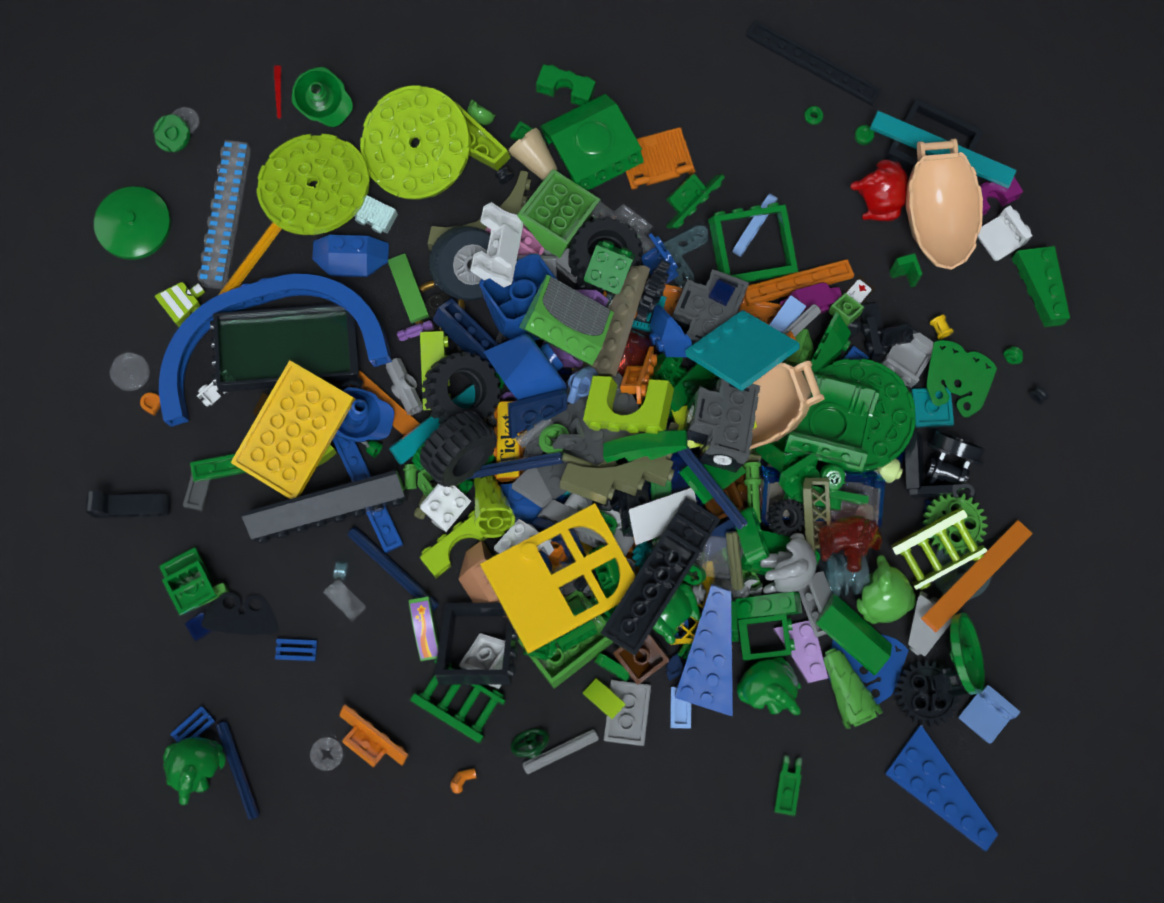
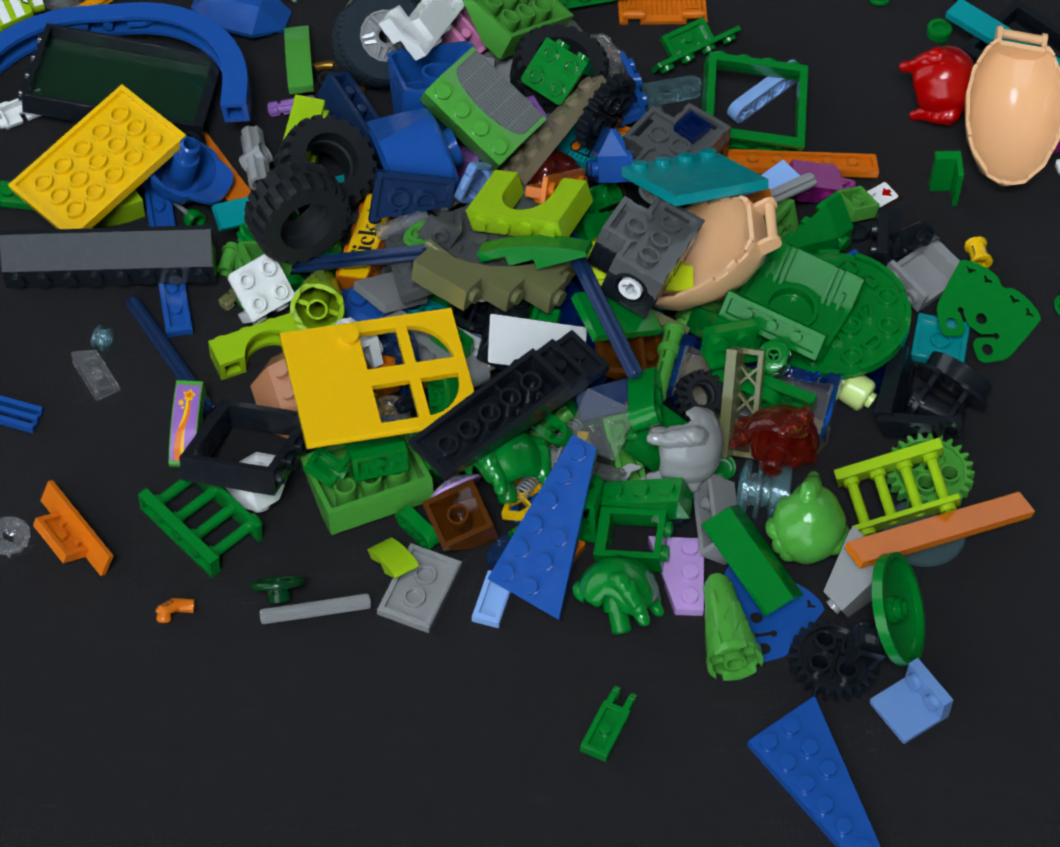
camera: 15 degrees right, 20 degrees down
olive axle [726,531,744,590] -> none

